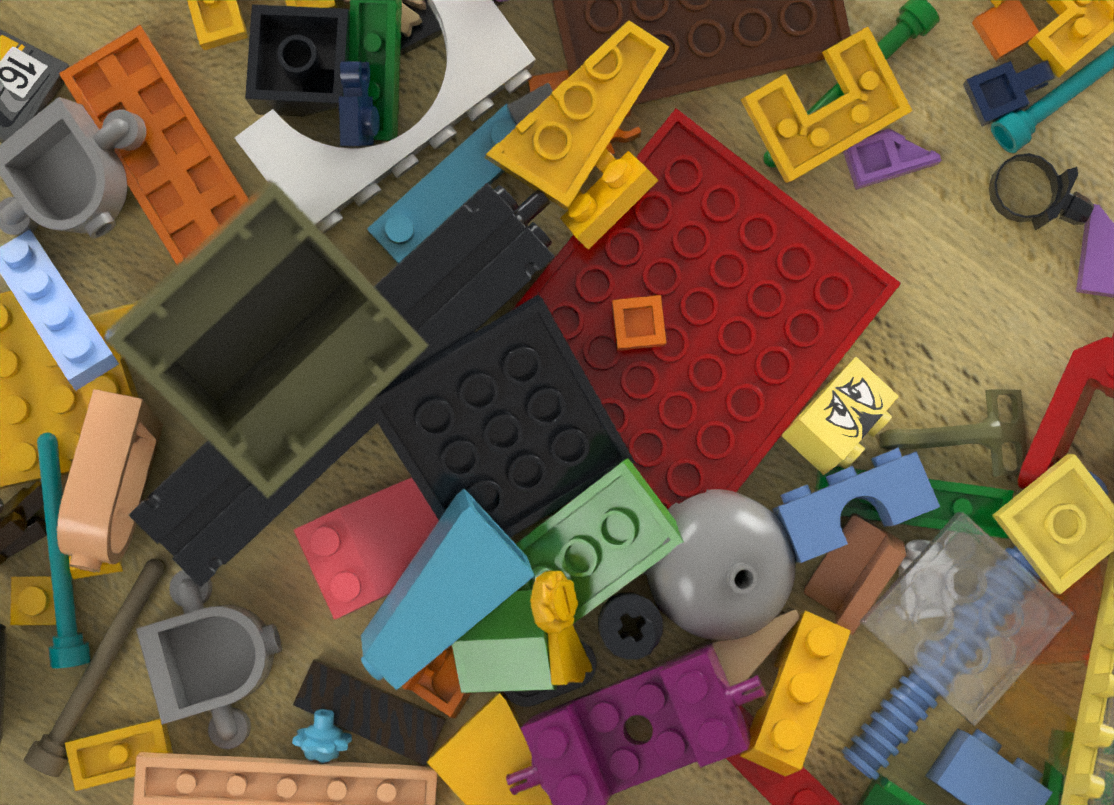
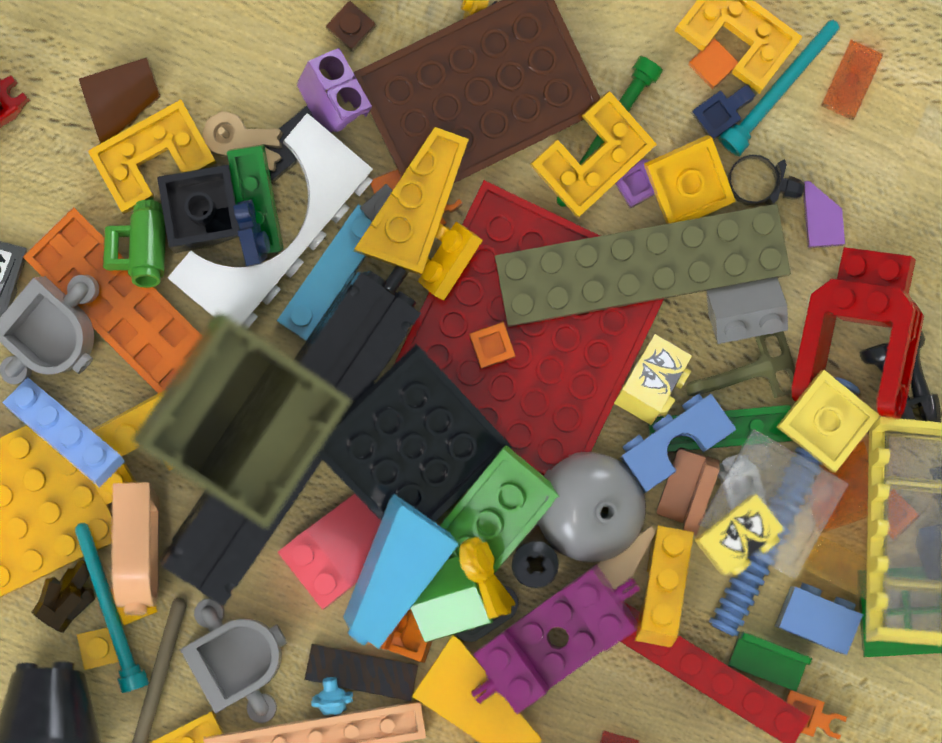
camera: 15 degrees left, 0 degrees up
none -> bright green piece [103,197,166,288]
none -> olive plate [495,204,791,327]
none -> yellow plate [644,135,736,224]
none -> light yellow brick [694,494,784,576]
none -> light grey brick [706,277,788,344]

